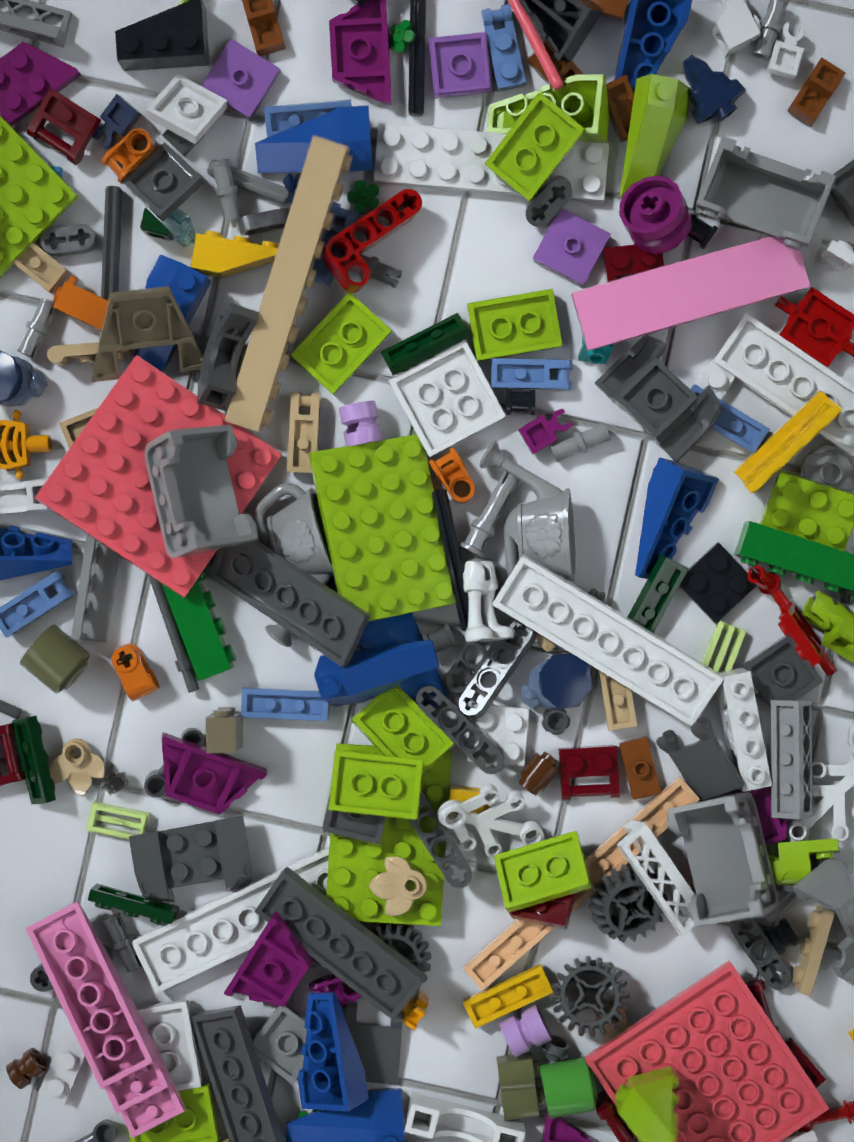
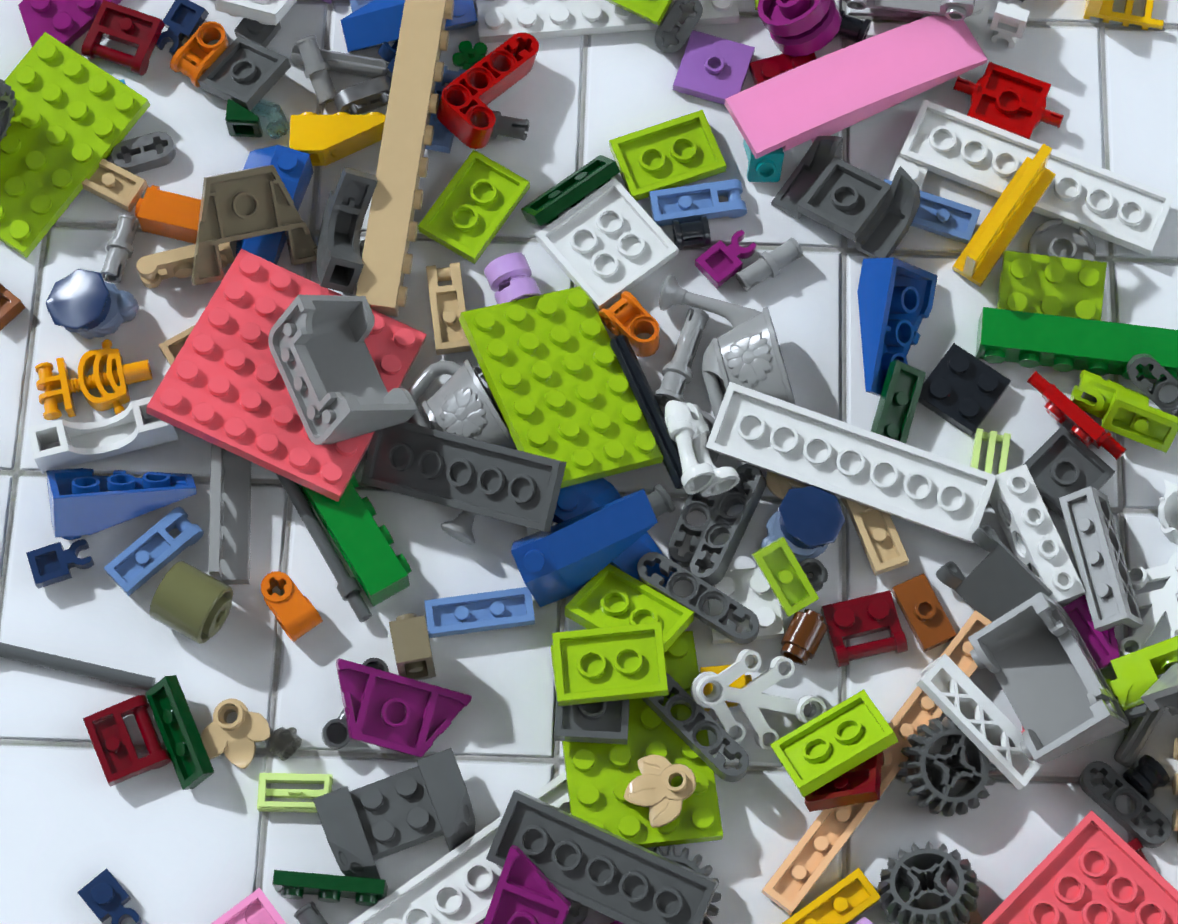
camera: 10 degrees left, 20 degrees down
dark grey axle [101,186,122,300] -> none
red pin [747,565,781,595] -> none
none -> lime plate [751,537,819,617]

